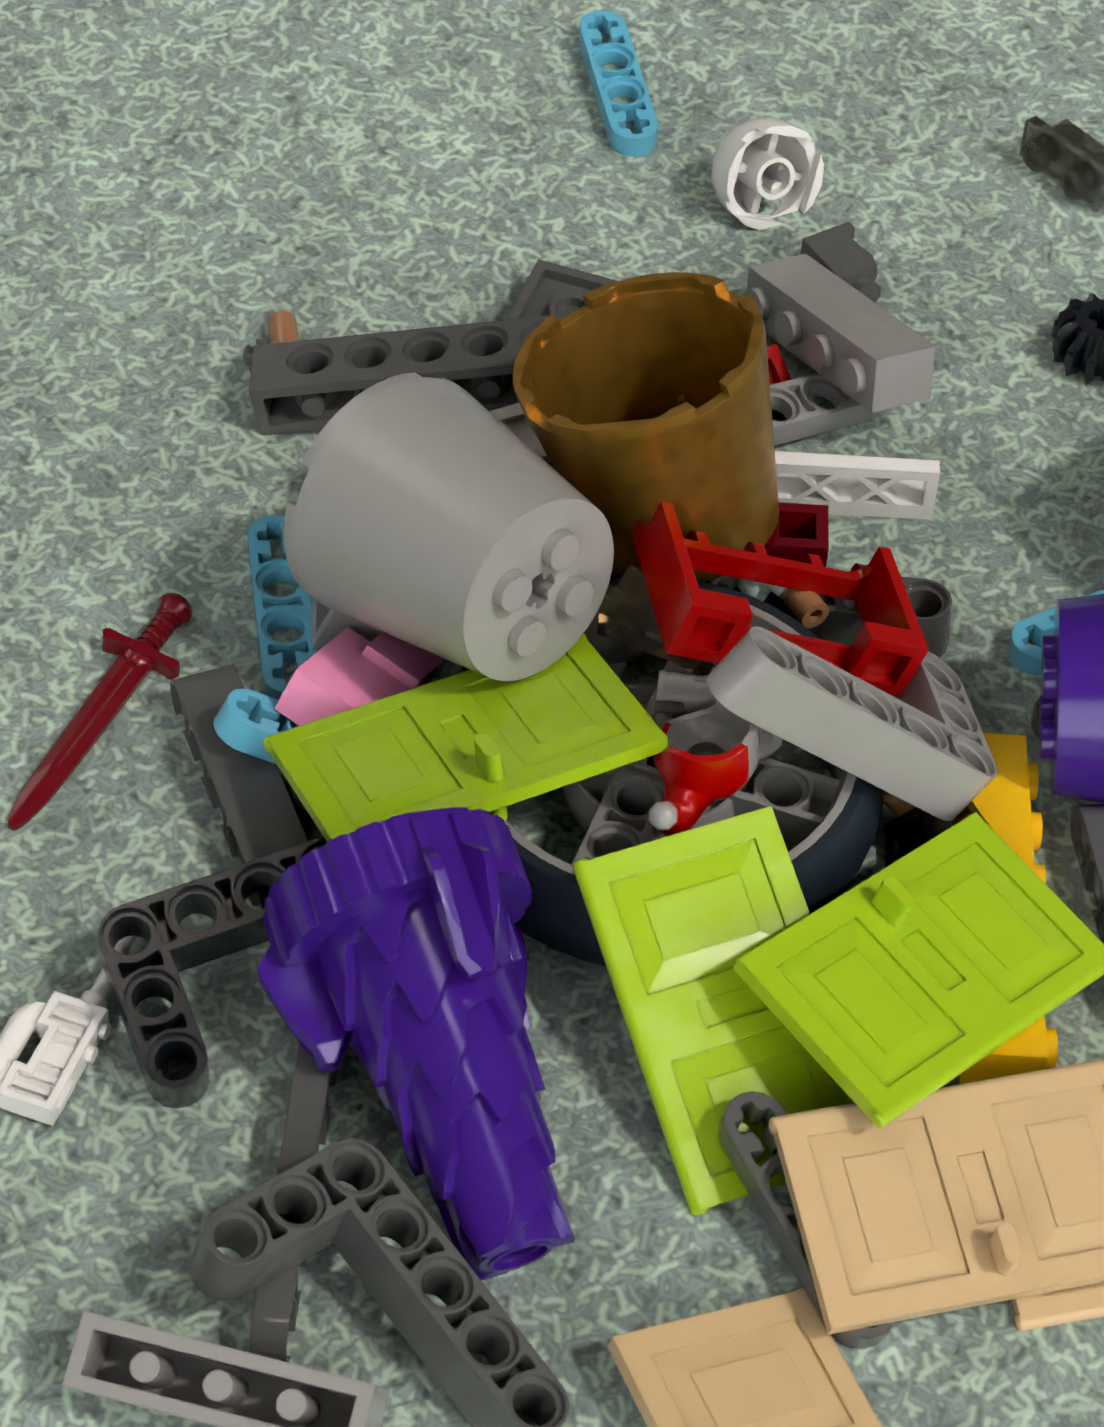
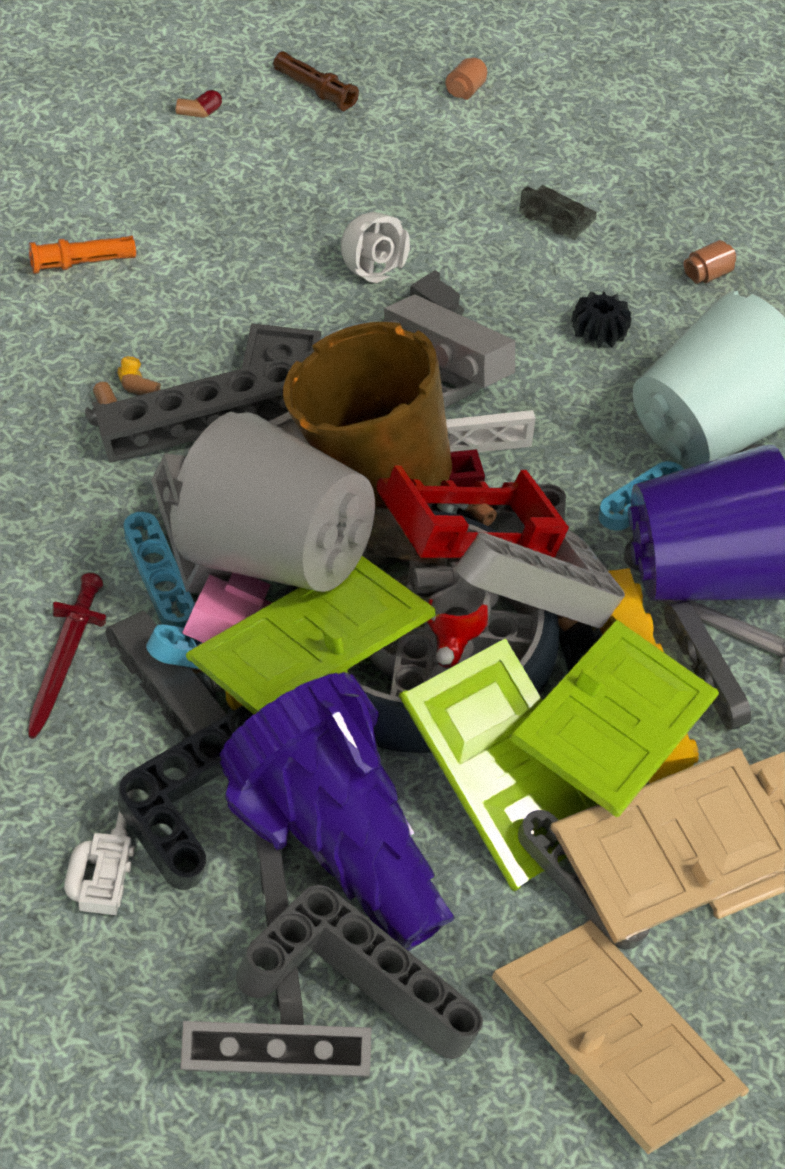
camera: 15 degrees left, 0 degrees up
medium azure beam [579,10,658,156] -> none
none -> orange pin [29,235,136,274]
none -> arm [117,356,161,395]

